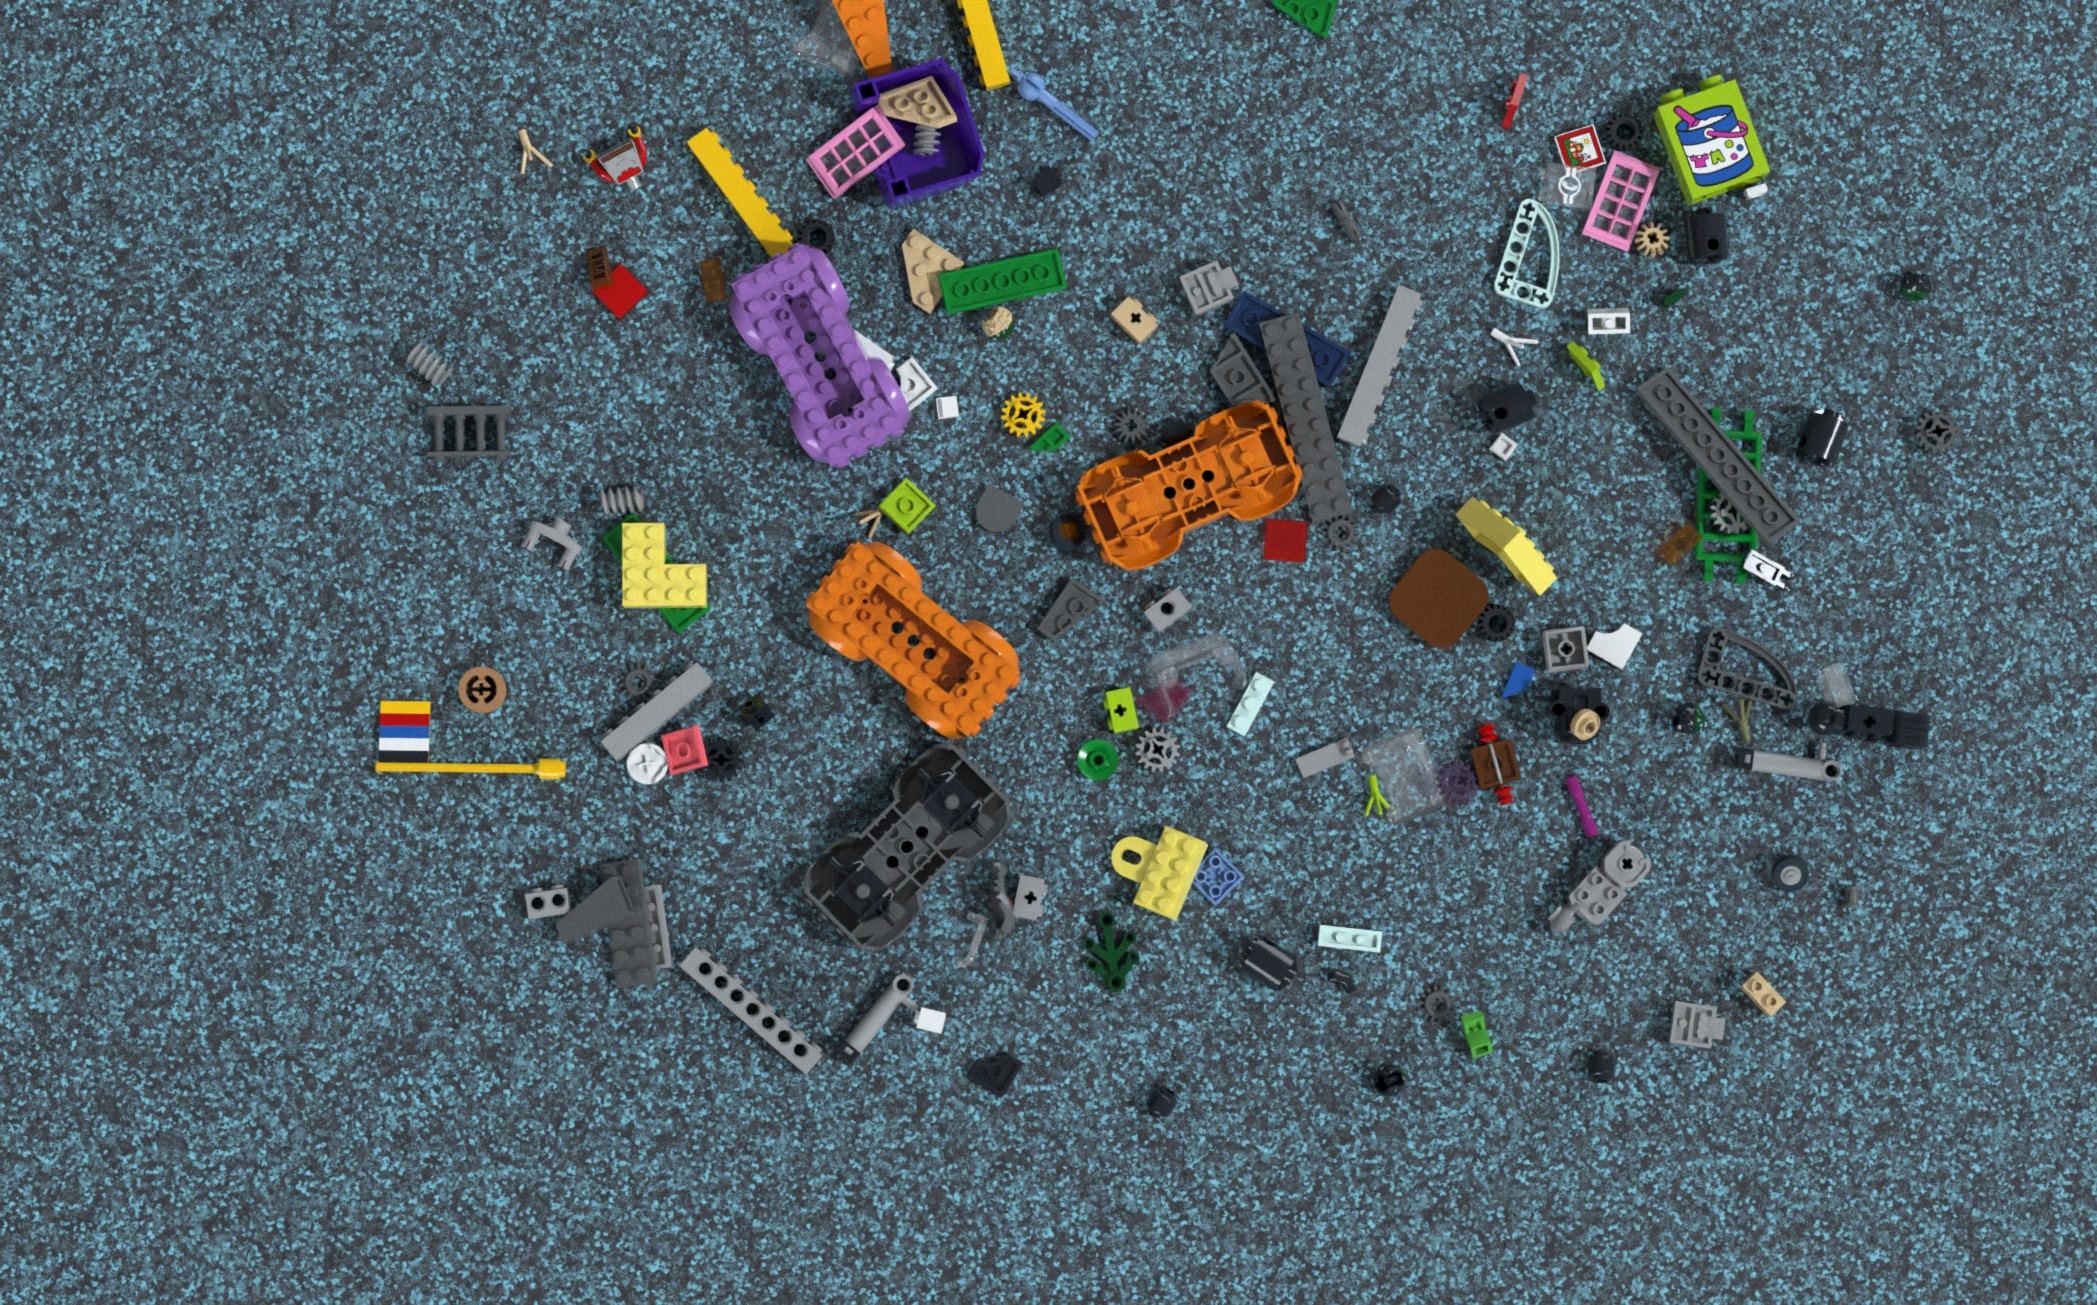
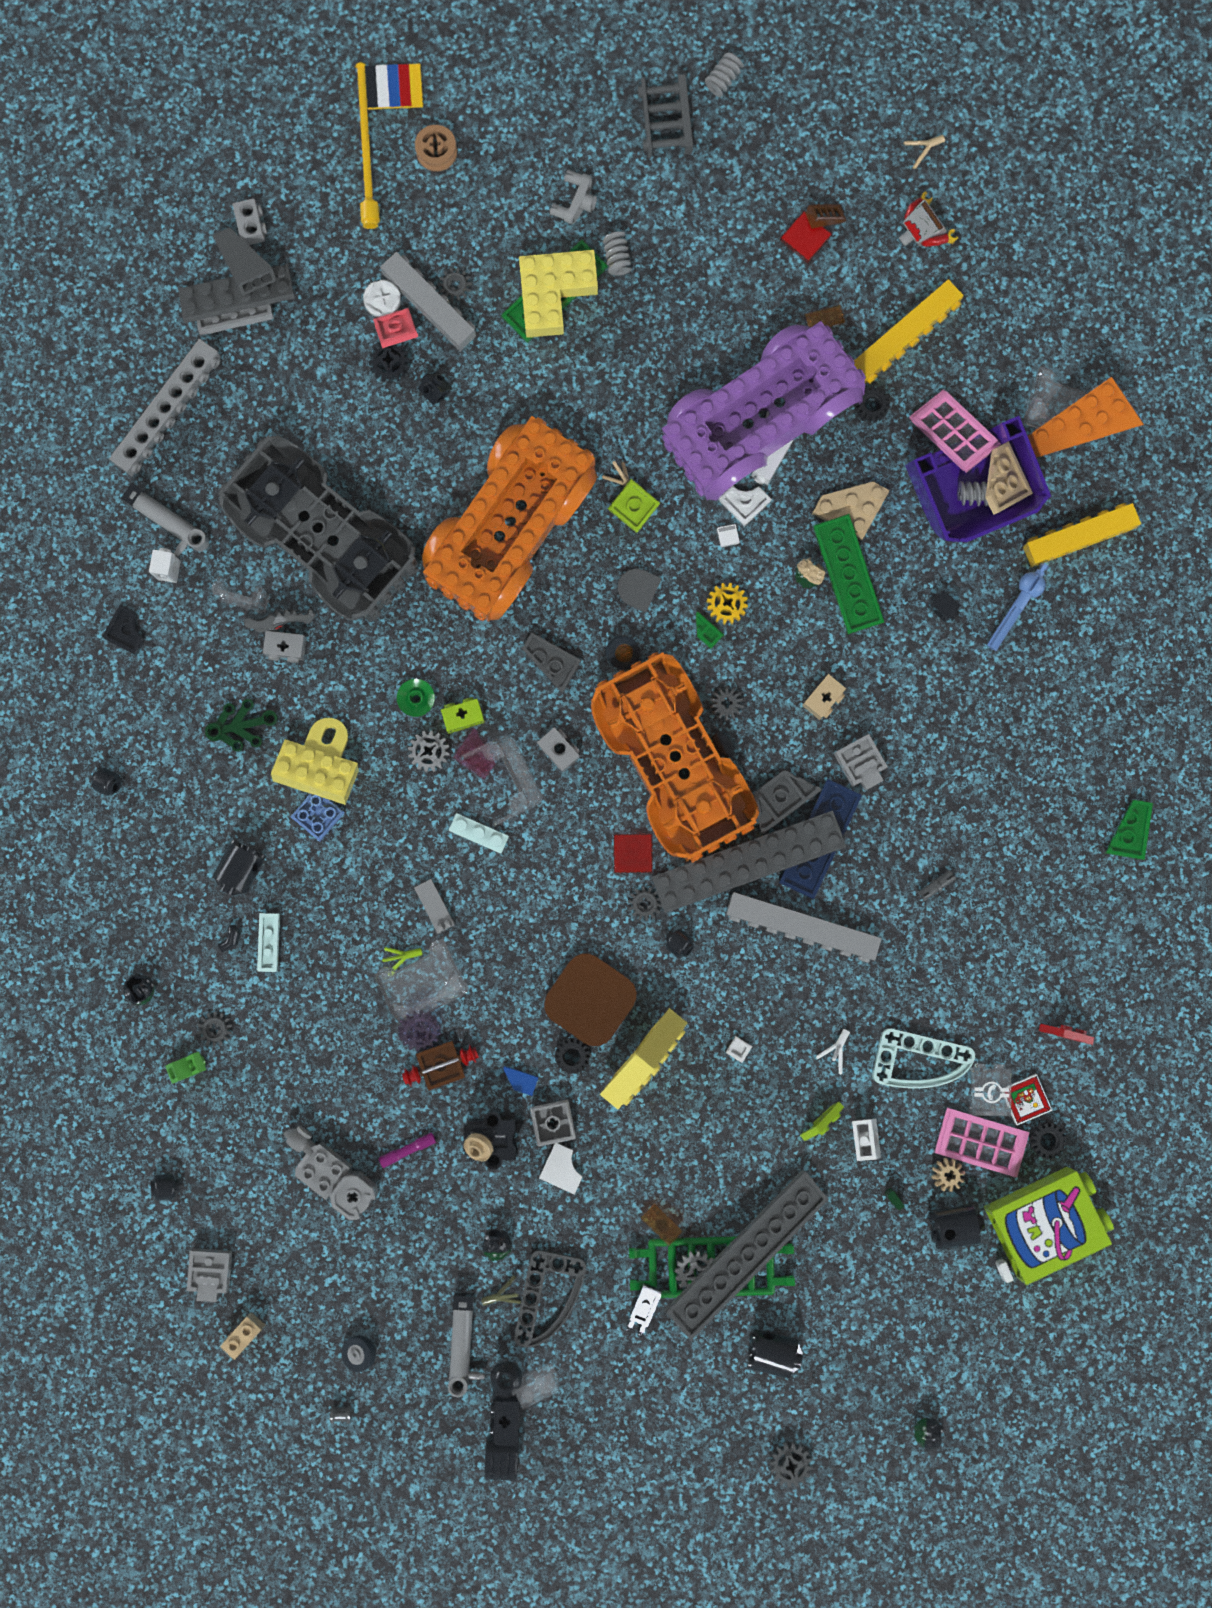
camera: 85 degrees right, 0 degrees up
black cylinder [1476,381,1537,435] -> none

